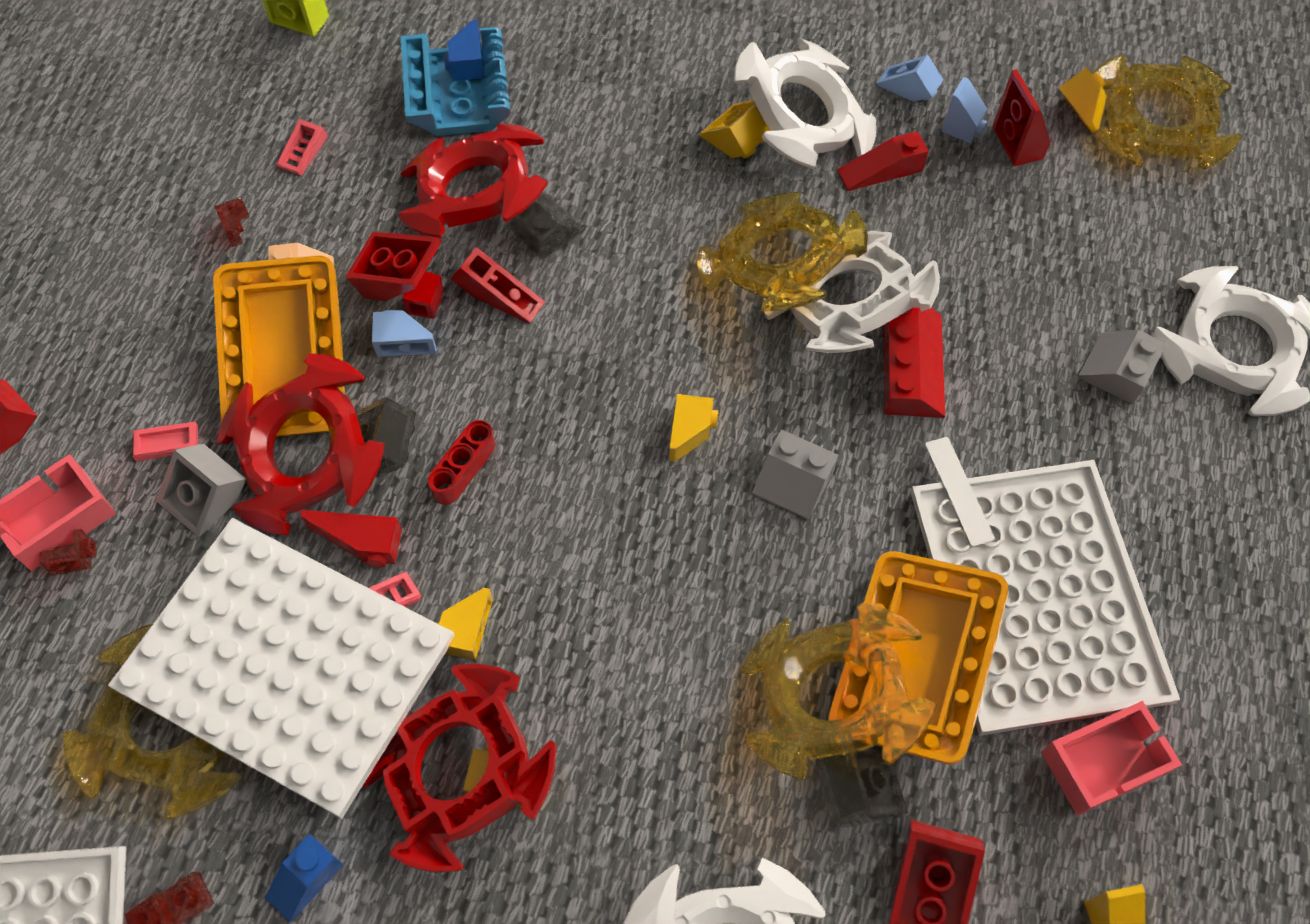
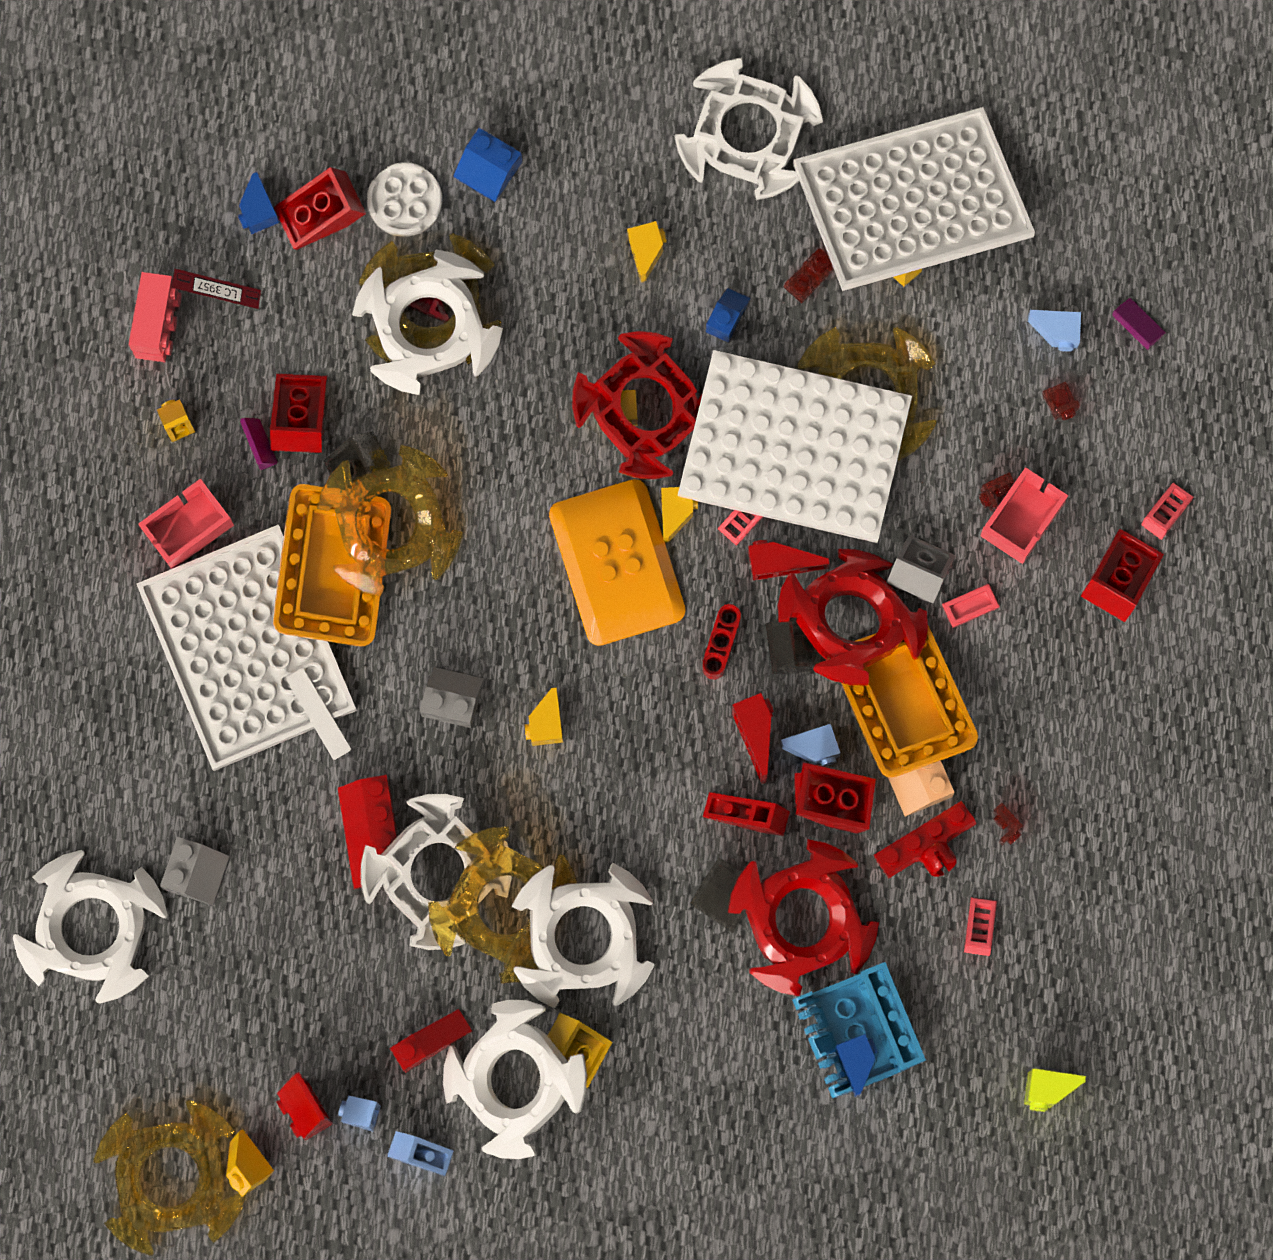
camera: 170 degrees right, 15 degrees up
none -> magenta slope [240,417,278,470]
none -> white piece [511,863,655,1009]
none -> light orange wedge [549,479,686,646]
none -> red slope [732,693,774,784]
none -> red plate [874,801,976,879]

